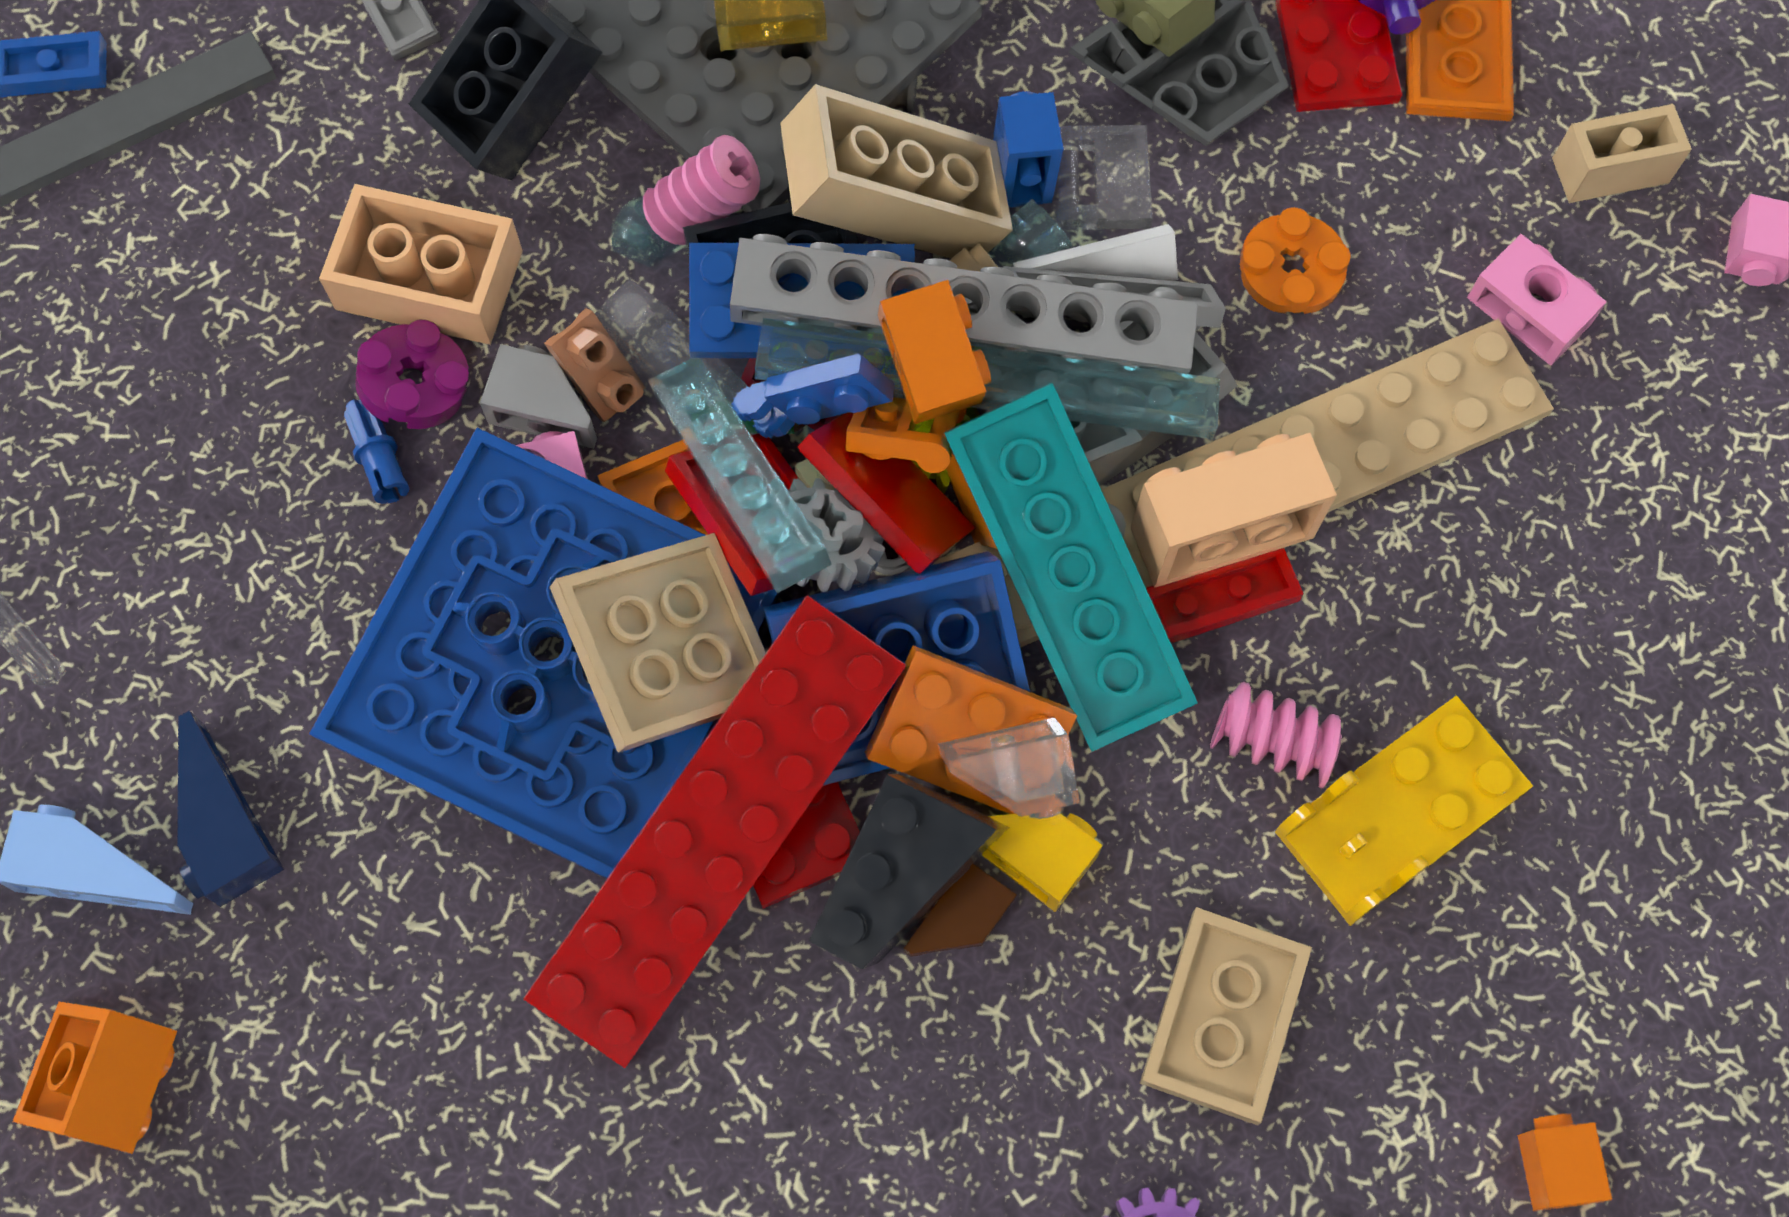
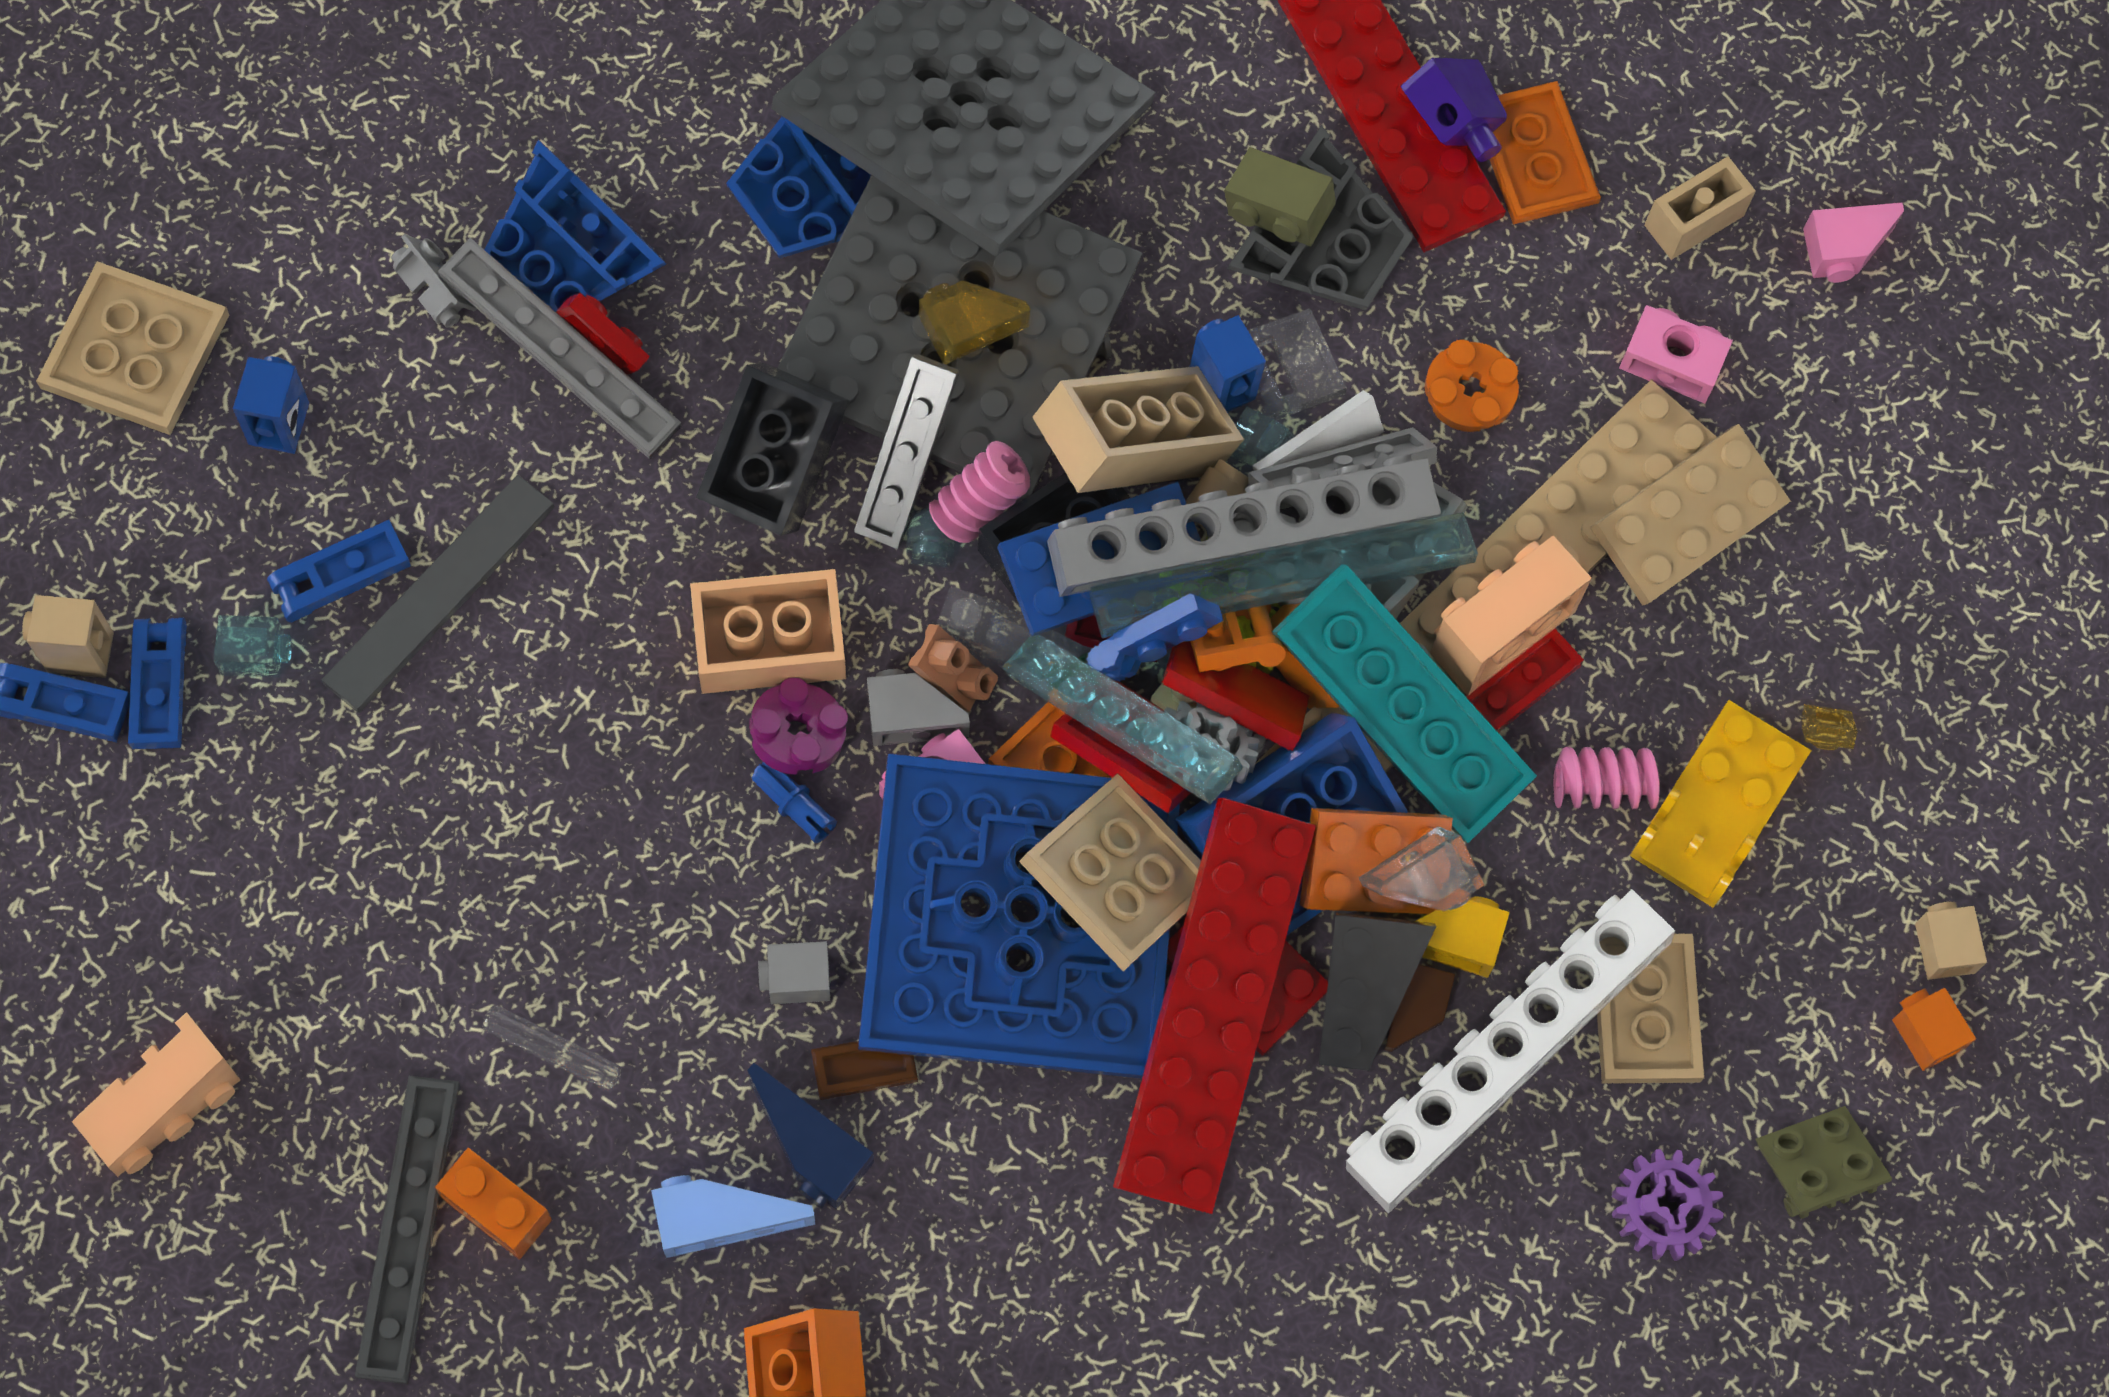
camera: 25 degrees left, 0 degrees up
orange brick [877,280,991,424] -> none
none -> light grey brick [758,941,830,1004]
none -> reddish brown tile [811,1041,918,1100]
none -> plate [854,354,960,549]
none -> white brick [1346,889,1675,1213]
none -> tan plate [1590,424,1791,606]
none -> clear yellow plate [1801,704,1858,750]
none -> tan brick [1915,902,1987,980]

